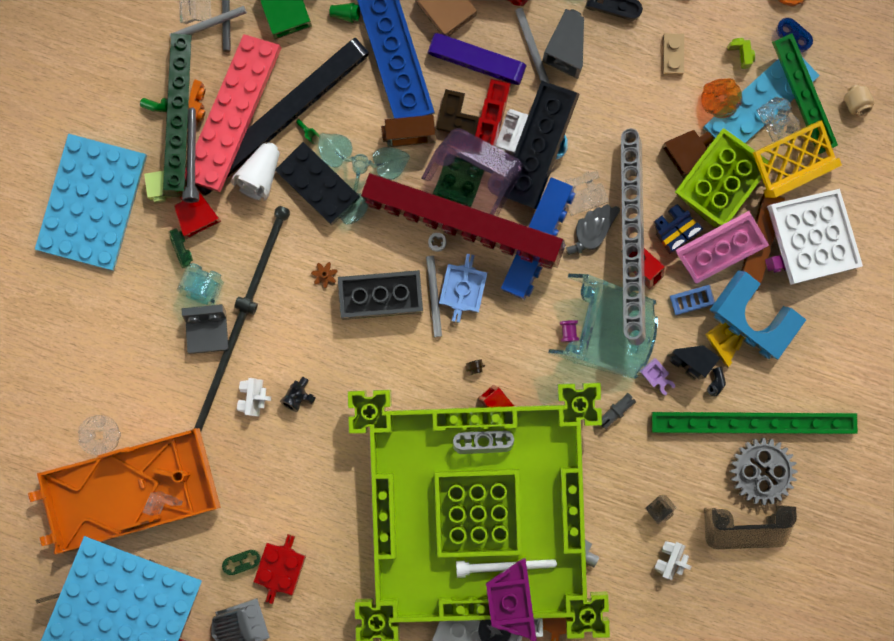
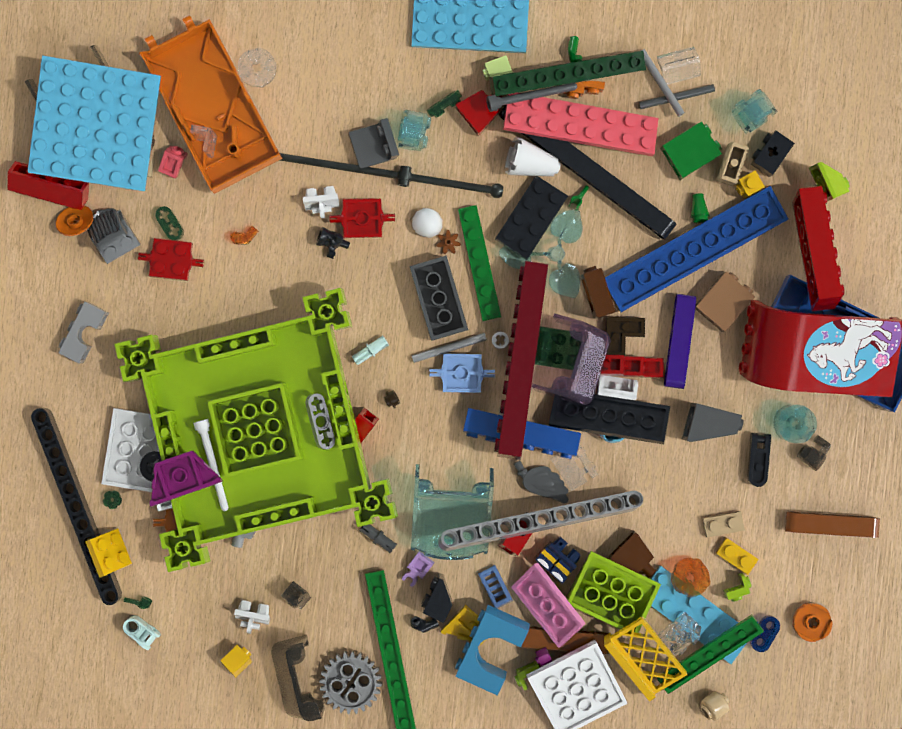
camera: 75 degrees right, 5 degrees up
light grey bar [515,8,549,83] -> none
magenta bush [560,320,579,342] -> none
none -> coral bracket [158,146,188,179]
none -> yellow brick [220,645,252,678]
none -> clear orange arm [230,226,259,245]
none -> red plate [330,198,395,238]
none -> light aqua axle [352,335,389,365]
none -> white hair [412,208,443,238]
none -> green plate [458,205,501,321]
none -> lime bracket [514,661,540,691]
none -> yellow plate [715,538,759,575]

